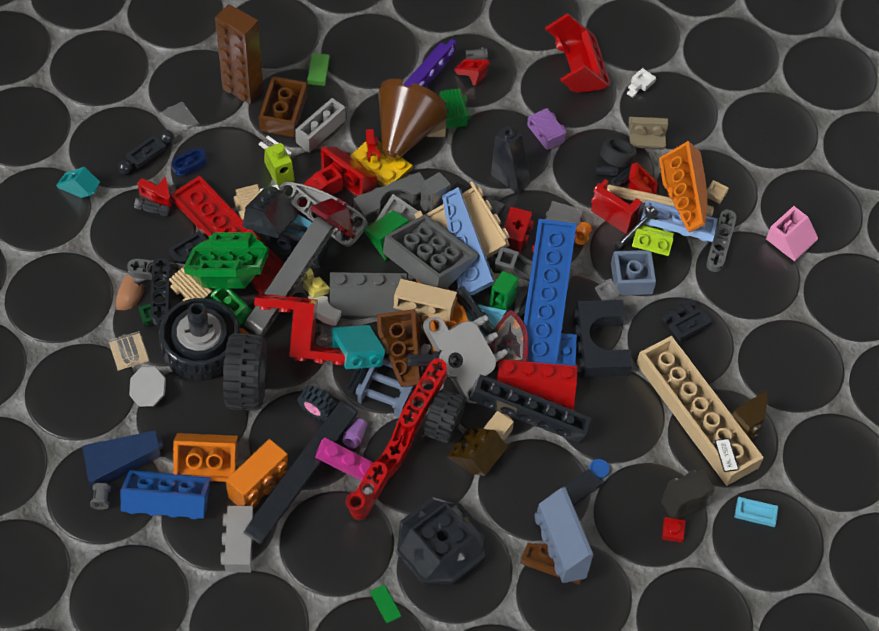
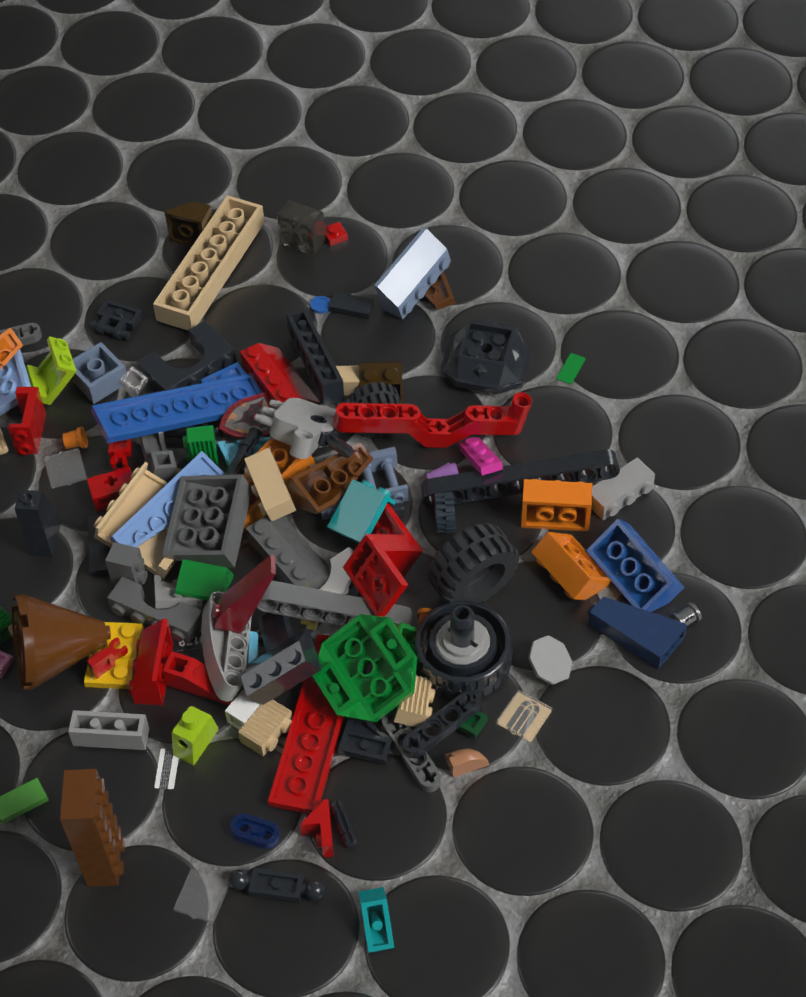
camera: 120 degrees left, 5 degrees down
reddish brown brick [259,76,307,137] -> none
black piece [615,205,659,250] -> none
white sticker [715,438,739,472] -> none
medium azure tile [734,497,778,527] -> none

